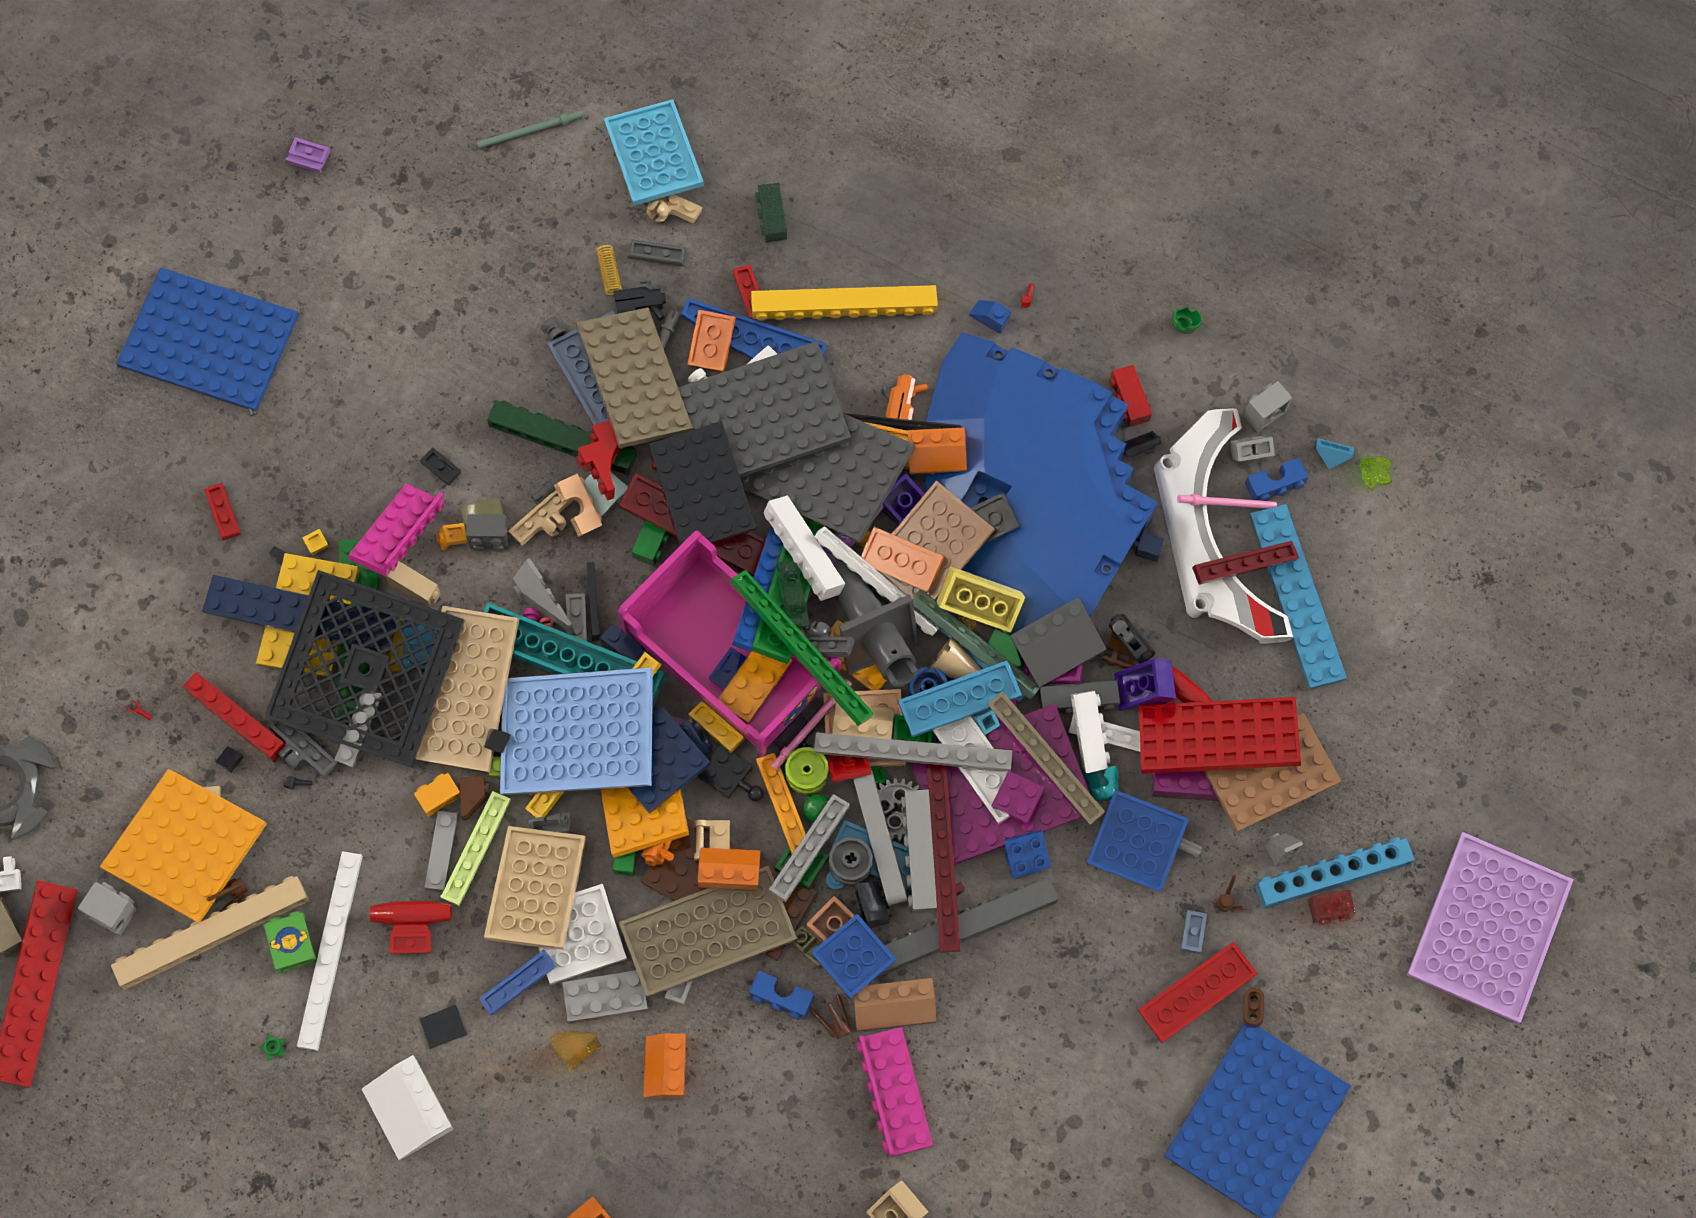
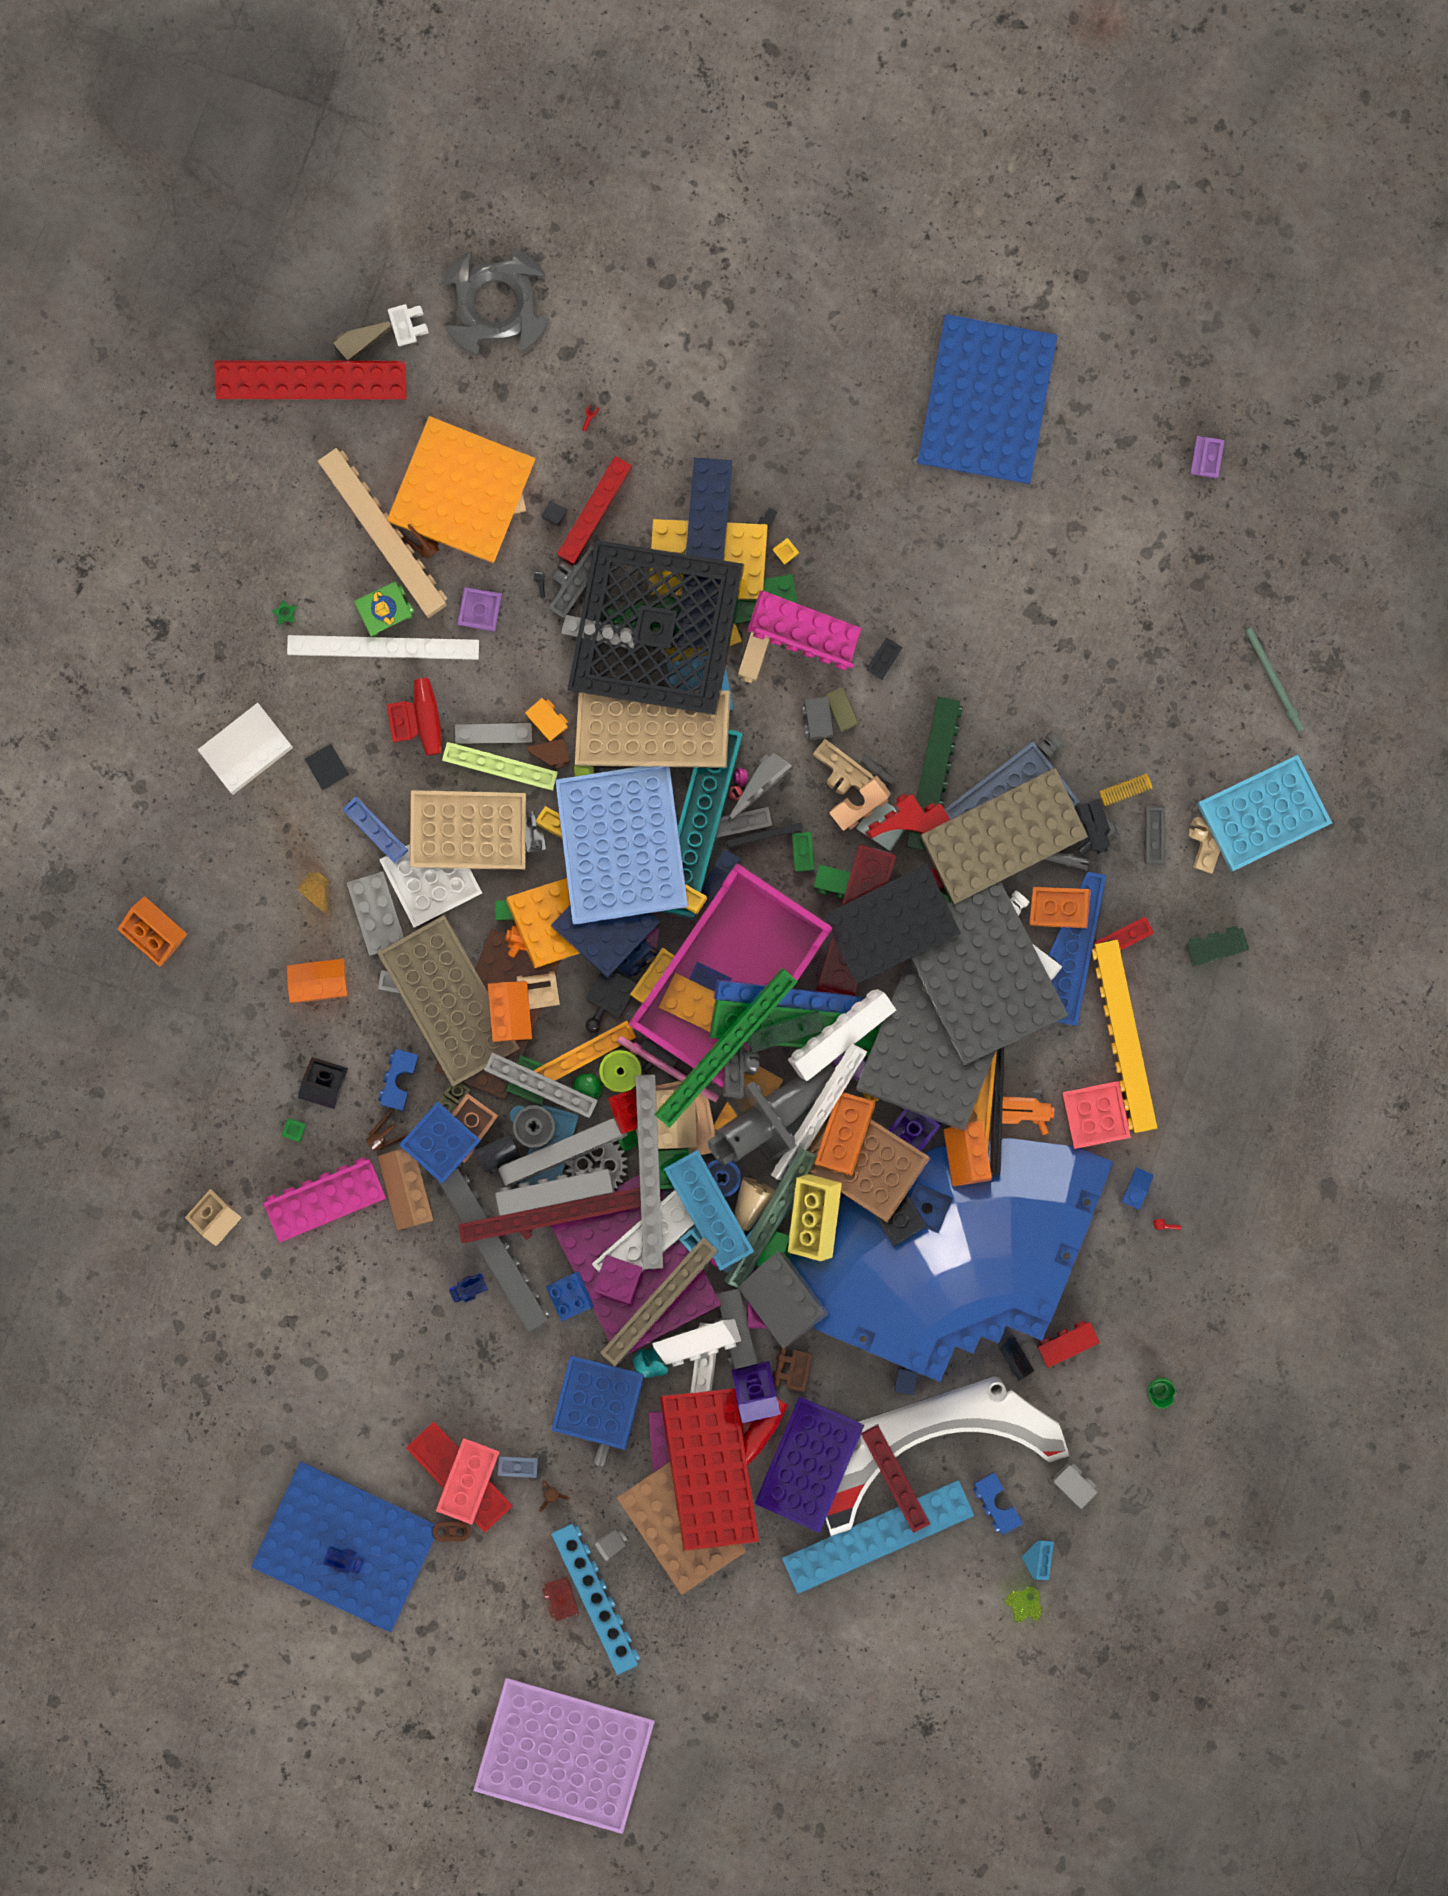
camera: 85 degrees right, 15 degrees up
light grey piece [78,882,137,936] -> none
red tile [204,483,241,541] -> none
light orange bracket [436,523,468,550] -> none
black slope [484,729,511,753] -> none
black piece [1109,614,1156,664] -> none
bright pink bar [1177,494,1277,509] -> none
light grey brick [1230,435,1275,462] -> none
none -> green tile [281,1118,307,1142]
none -> black slope [298,1057,348,1109]
none -> clear blue piece [323,1547,364,1573]
none -> coral plate [436,1438,500,1525]
none -> clear blue piece [449,1273,488,1303]
none -> medium lavender tile [457,587,502,632]
none -> dark purple plate [754,1397,865,1533]
none -> green plate [792,832,814,872]
none -> coral plate [1062,1081,1131,1149]

